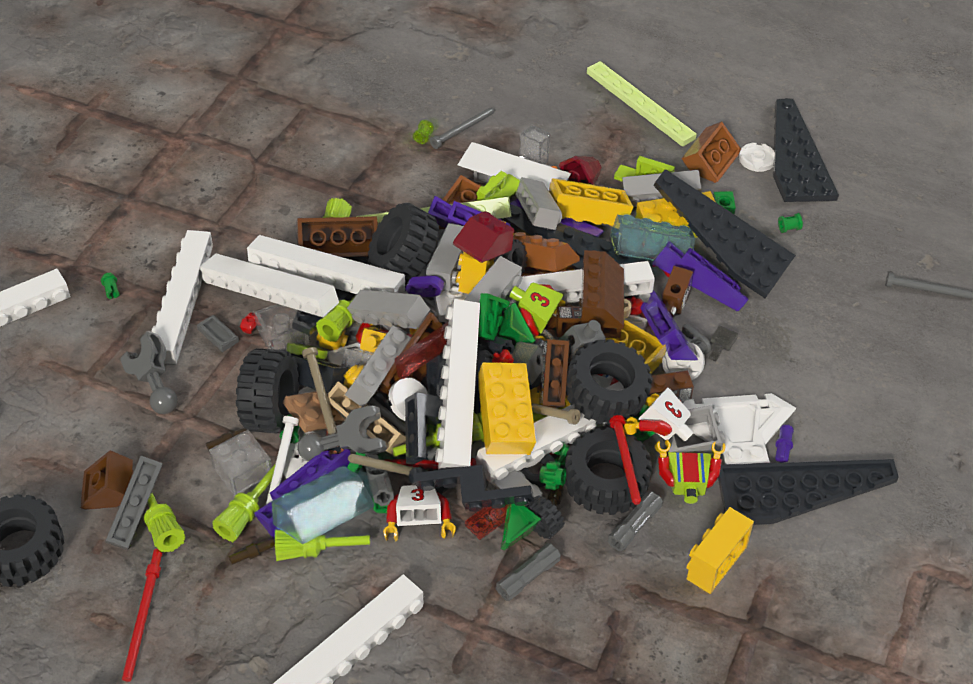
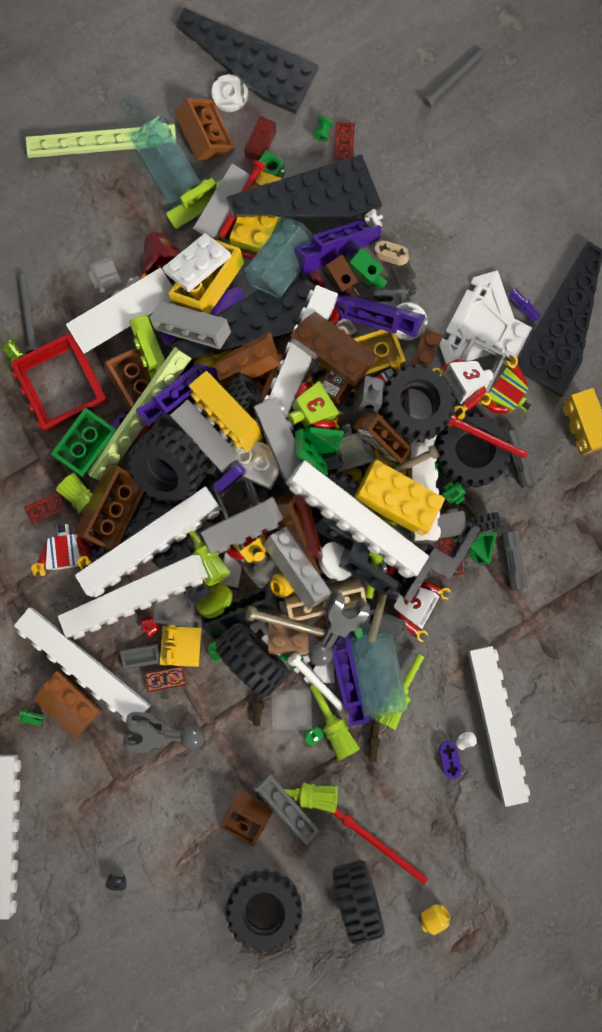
camera: 60 degrees left, 35 degrees up
dark red slope [453,211,514,263] -> none
red piece [492,349,514,363] -> none
none -> red piece [11,333,109,432]
none -> clear red tile [24,492,68,525]
none -> torso [31,524,92,576]
none -> dark orange slope [34,671,103,739]
none -> green slope [51,408,117,477]
none -> clear light blue slope [131,115,200,205]
none -> tile [144,666,187,692]
none -> yellow hinge [160,625,201,667]
none -> white plate [163,233,231,292]
none -> red bar [218,159,266,238]
none -> clear red brick [244,116,276,161]
none -> green piece [304,726,324,746]
none -> dark red tile [308,270,325,288]
none -> black tyre [332,860,385,945]
none -> clear red tile [334,122,355,161]
none -> green torso [348,248,388,290]
none -> white piece [365,209,383,227]
none -> tan beam [375,241,409,265]
none -> dark purple beam [439,741,461,779]
none -> white piece [456,732,477,750]

